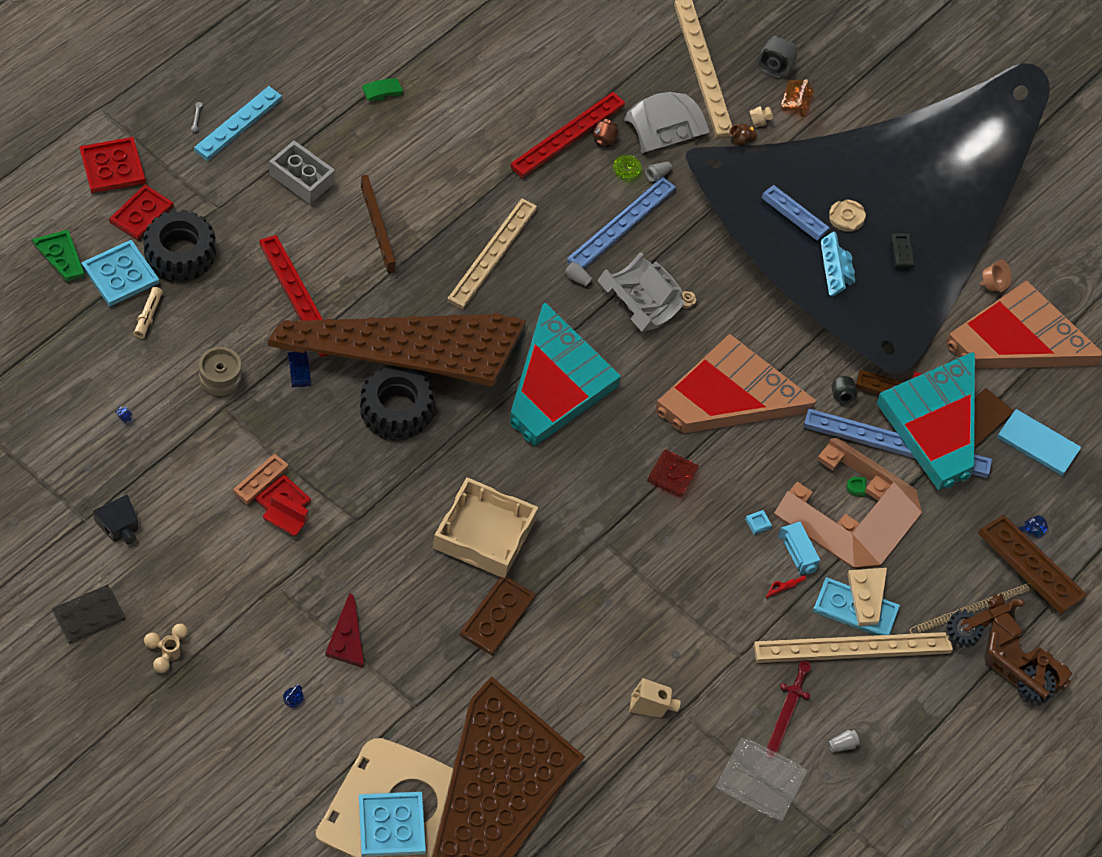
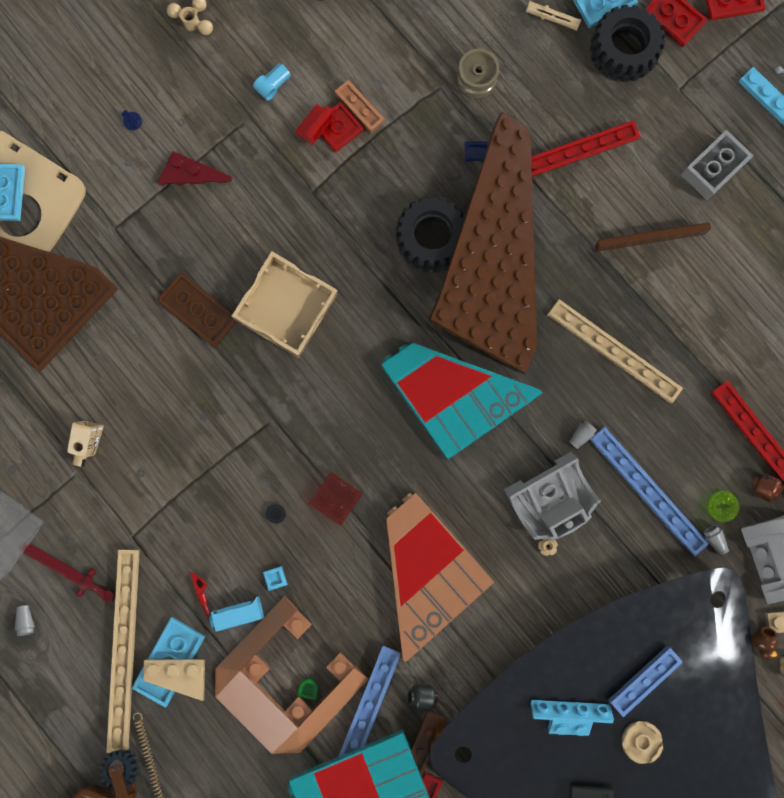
camera: 105 degrees right, 25 degrees up
none -> medium azure piece [253,63,291,101]
none -> black tile [266,504,286,524]

